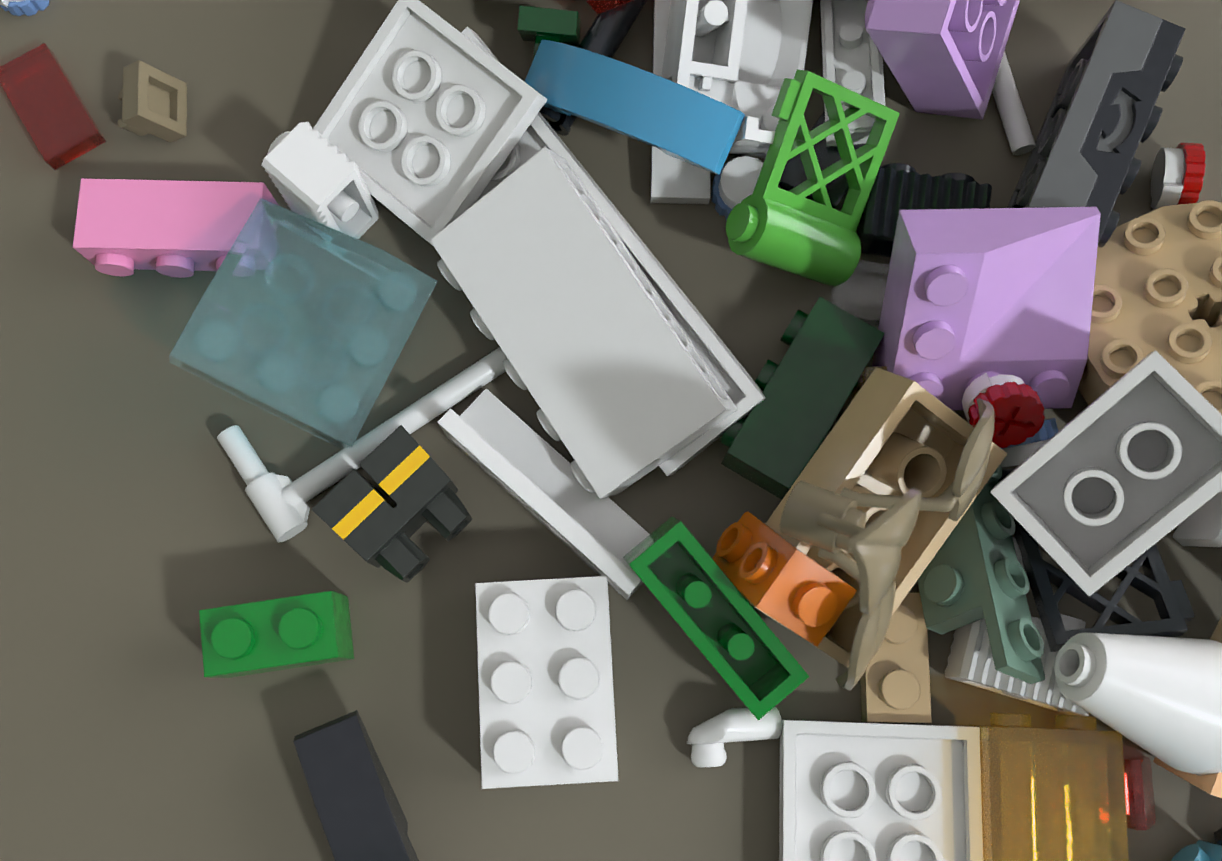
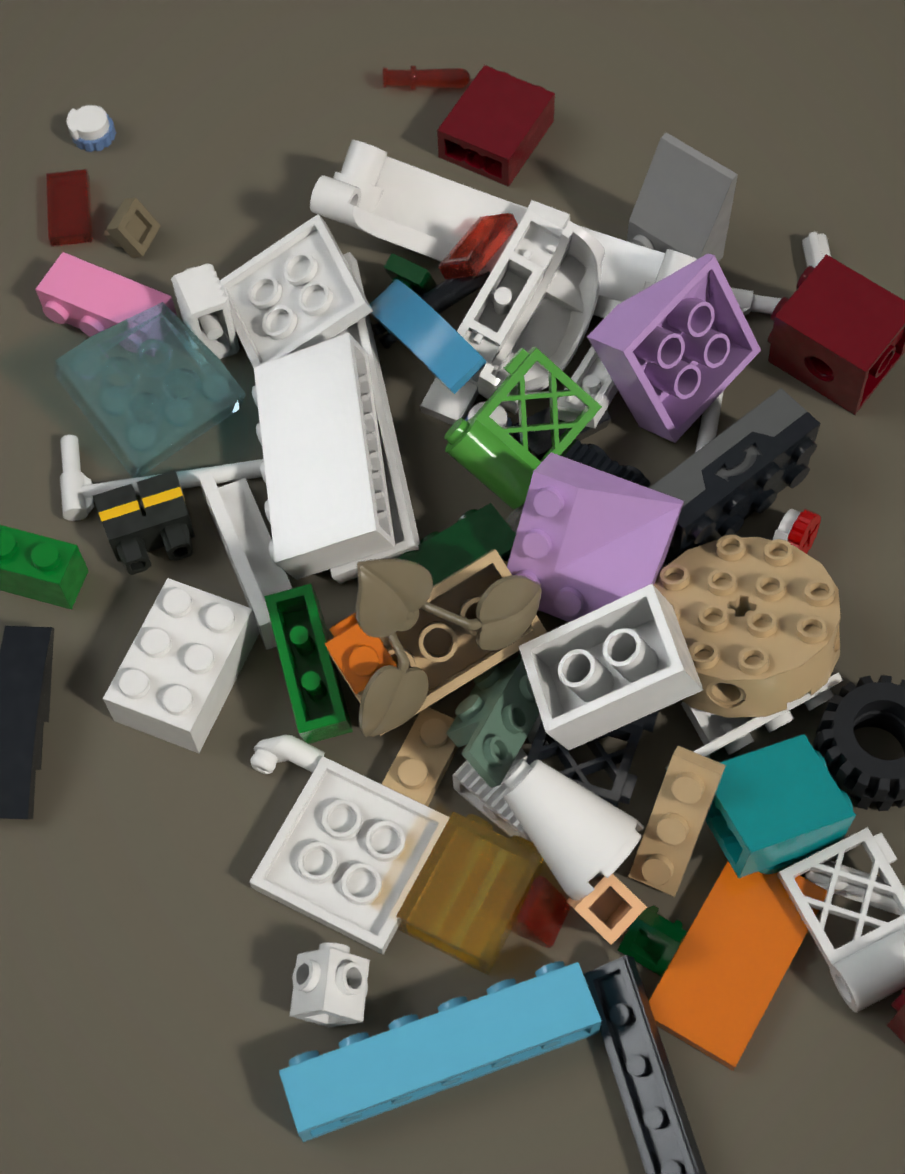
camera: 30 degrees right, 15 degrees down
red piece [962,373,1045,448] -> none

